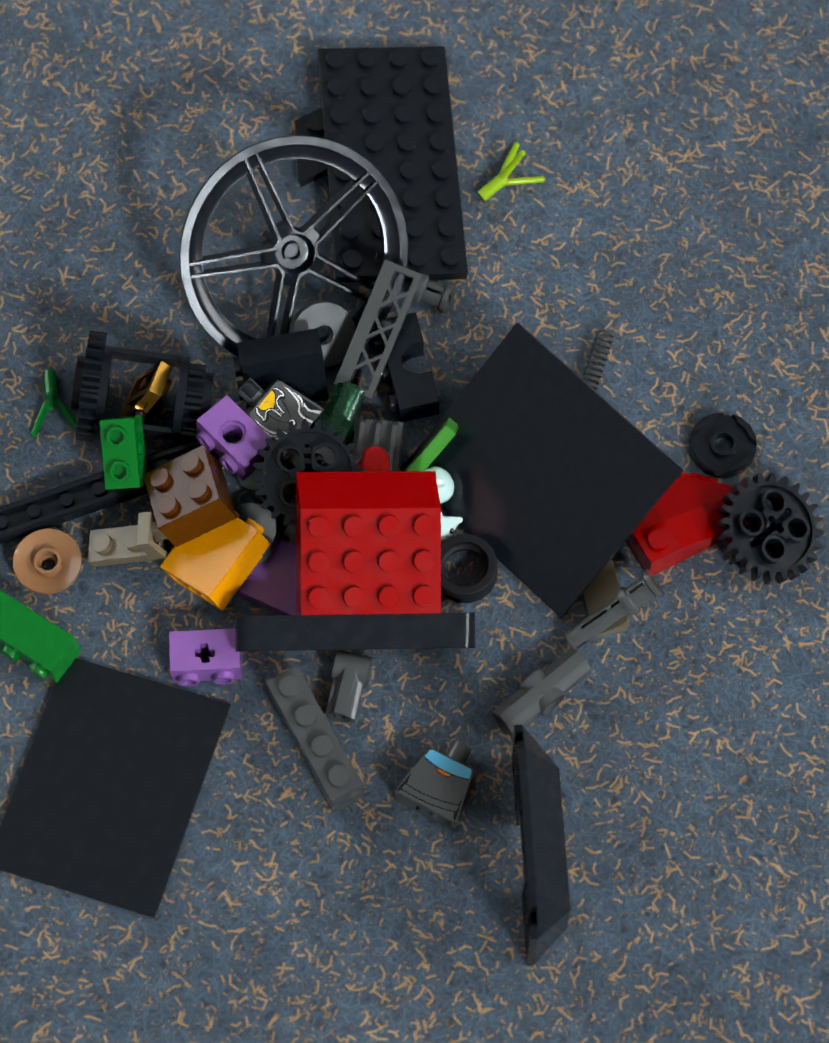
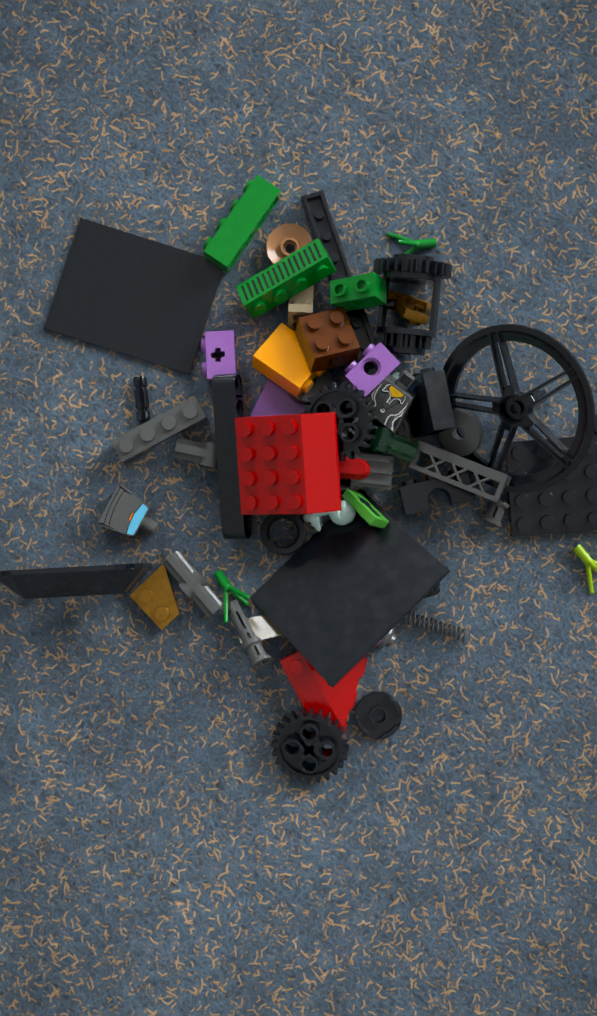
camera: 90 degrees right, 20 degrees up
none -> pearl gold wing [129,564,180,630]
none -> black axle [133,376,150,422]
none -> green plant [213,570,250,624]
none -> green brick [236,238,336,319]

